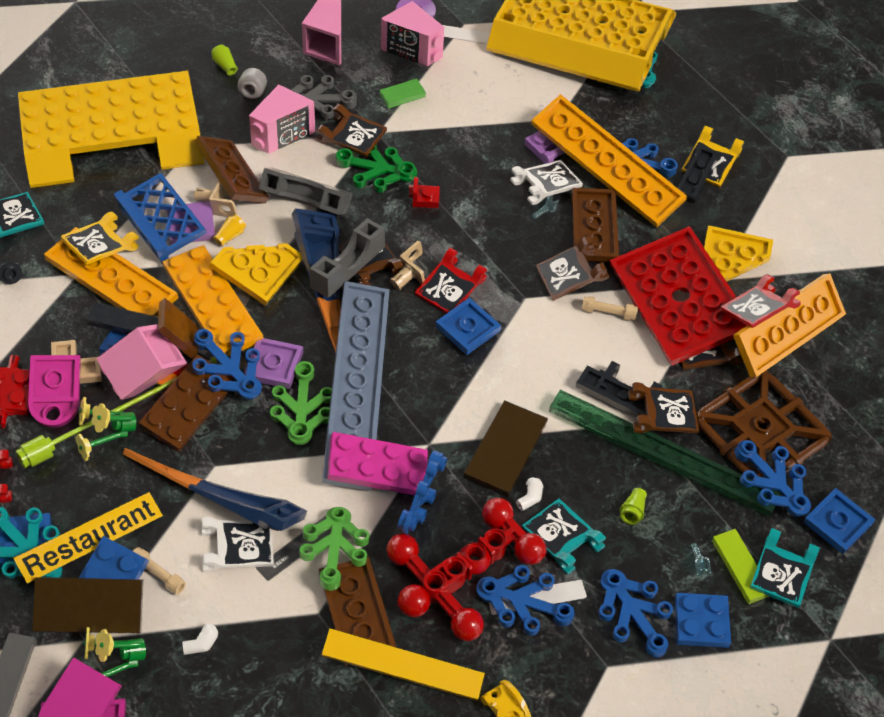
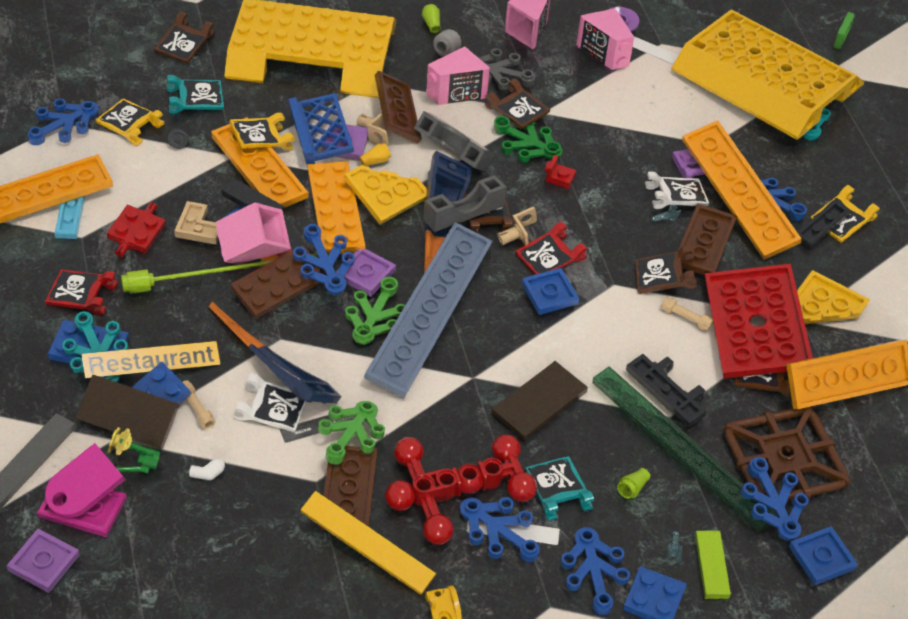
camera: 20 degrees right, 5 degrees down
dark pink tile [28,355,81,428] -> none
plant [75,397,136,461] -> none
reddish brown tile [158,298,198,358] -> none
dark pink plate [327,432,428,495] -> none
bright green tile [380,79,426,109] -> none
blue plant [397,450,447,535] -> none
white arm [516,477,543,511] -> none
flag [628,382,699,433] -> none
flag [721,274,801,328] -> none
flag [750,528,820,608] -> none

